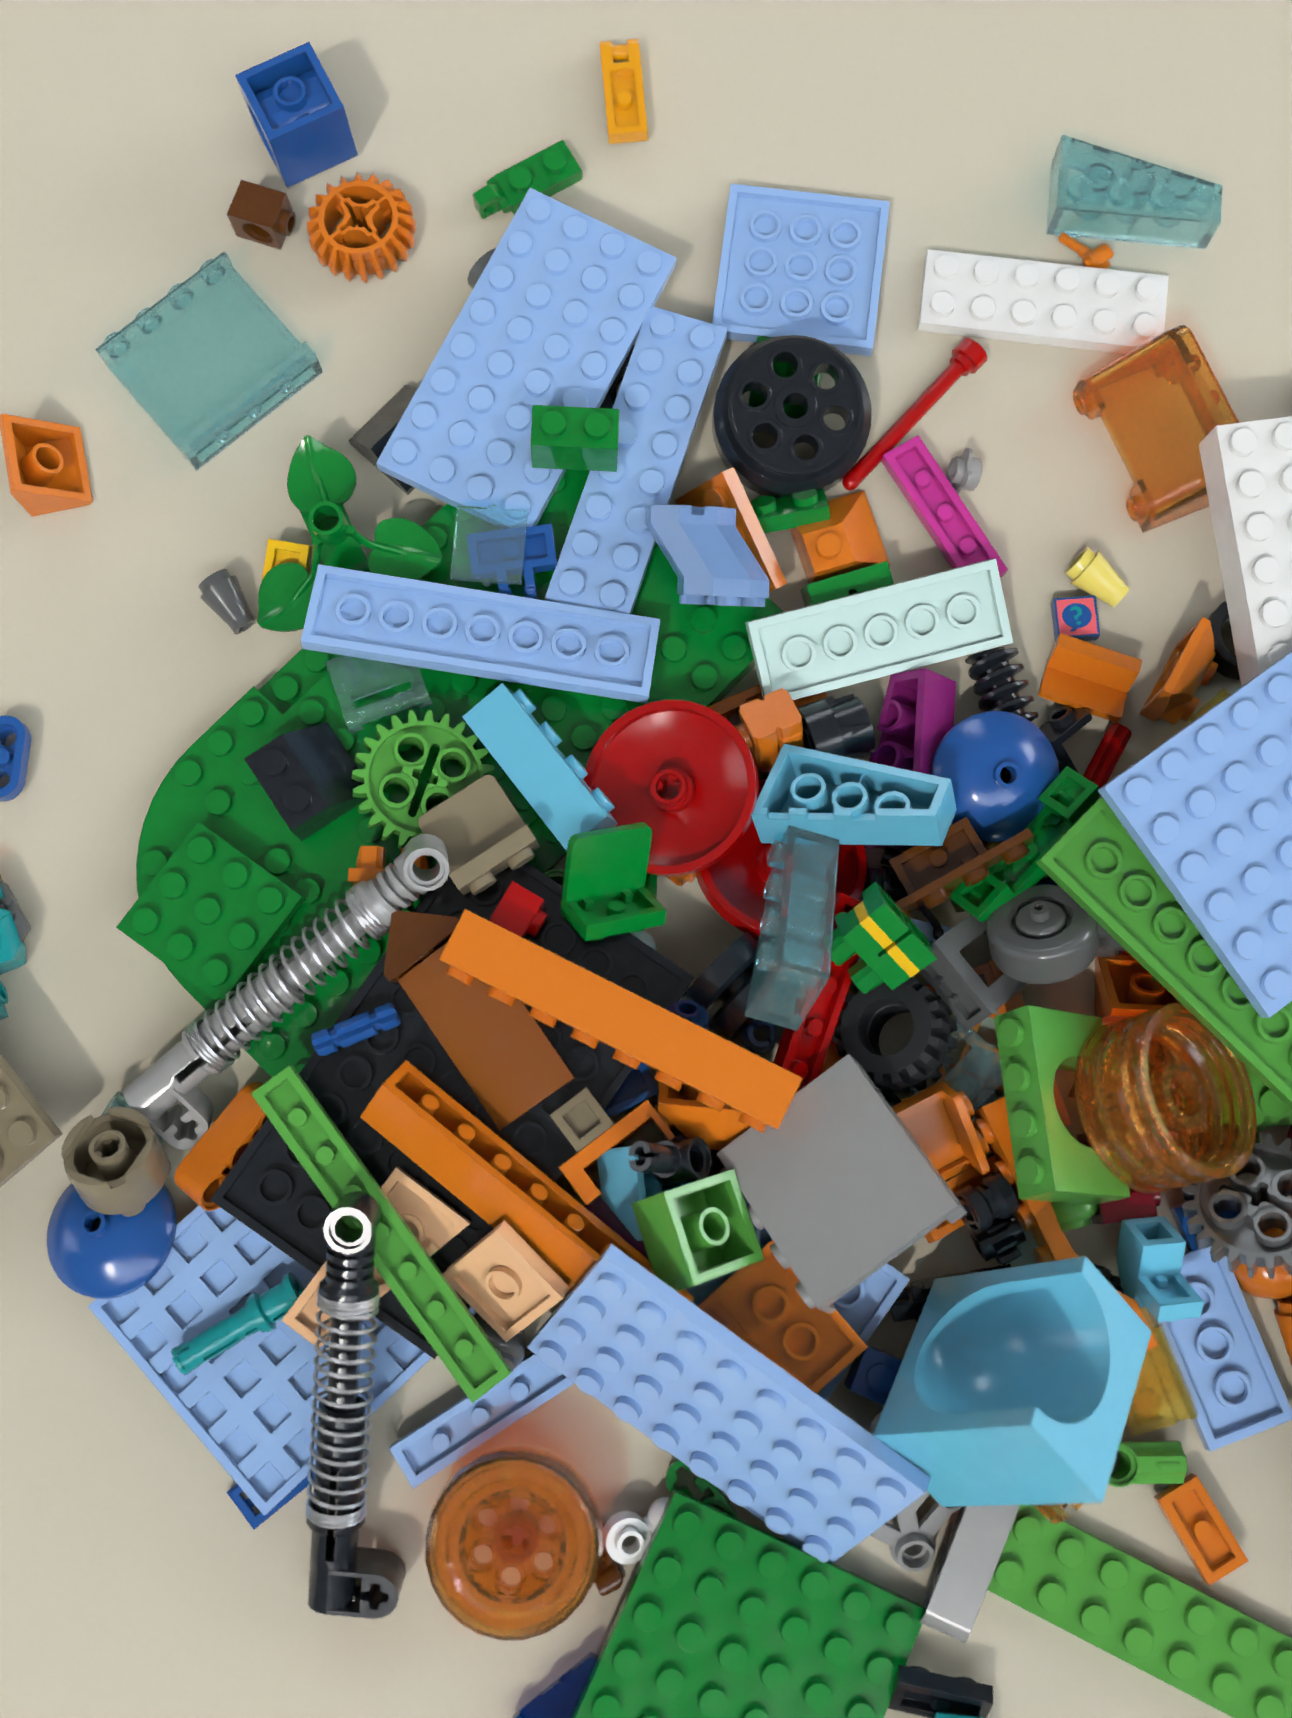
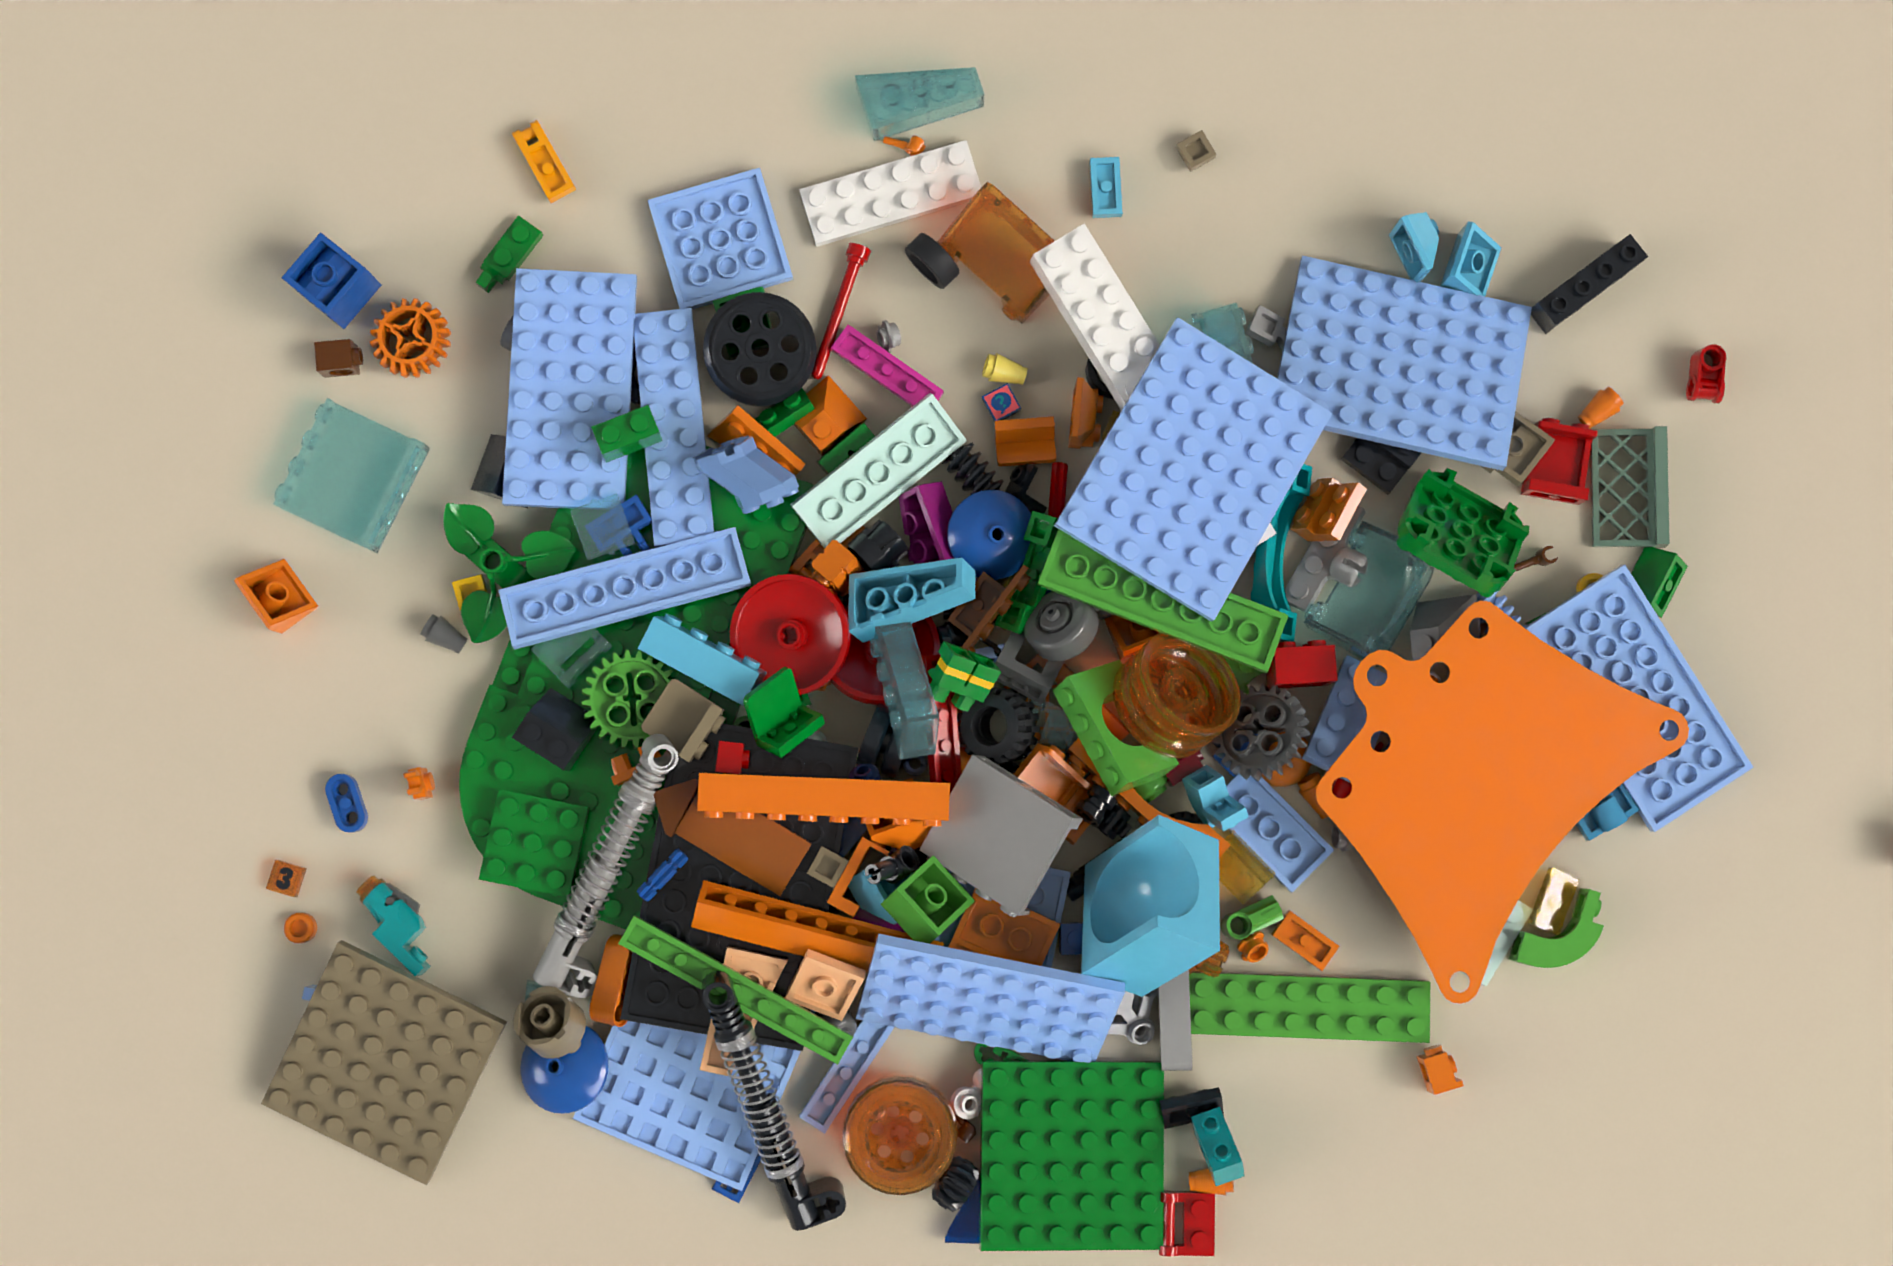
camera: 30 degrees left, 5 degrees up
teal pin [171,1272,305,1375] -> none
none -> orange plate [403,767,435,800]
none -> black tyre [905,233,959,289]
none -> black gear [932,1156,979,1212]
none -> orange plate [1237,931,1269,963]

